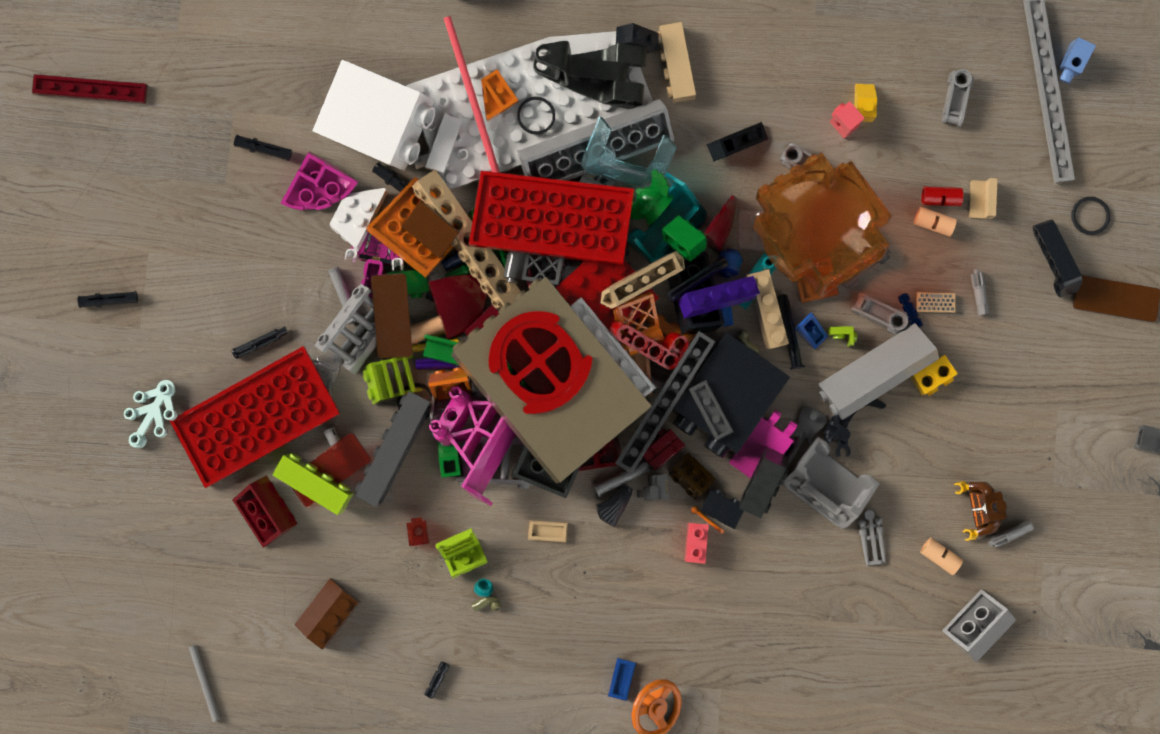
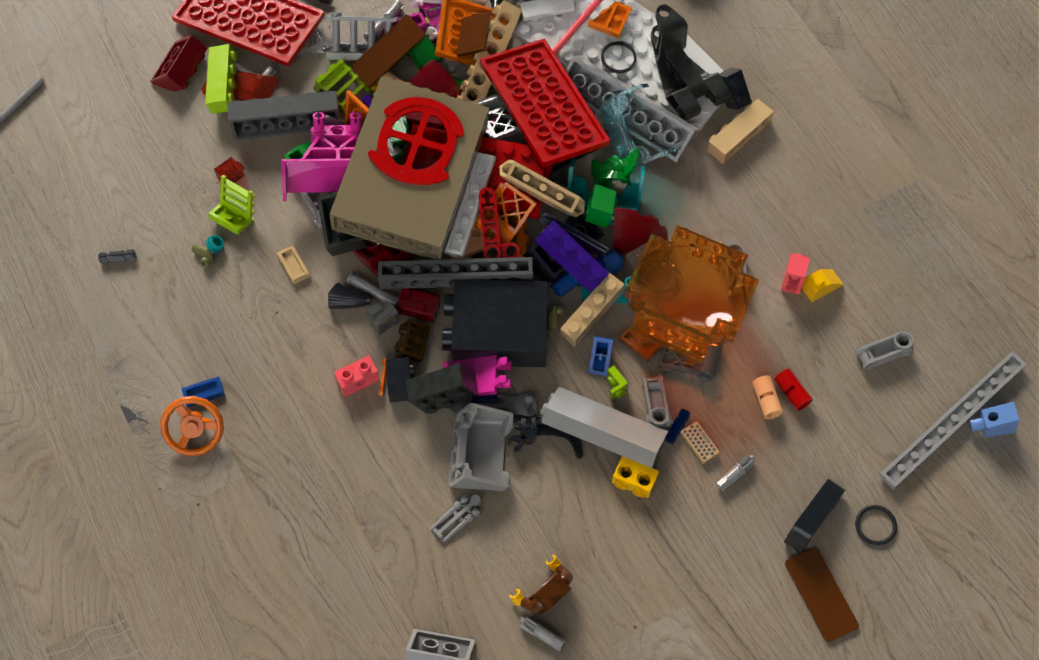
camera: 60 degrees right, 20 degrees down
reddish brown slope [295,578,361,650] -> none
dark blue pin [441,250,464,271] -> none
dark grey tile [688,380,734,441] -> none
black slope [707,122,768,162] -> none
black axle [777,294,805,370] -> none
light nougat pin [920,537,963,575] -> none
tan panel [969,178,998,219] -> none

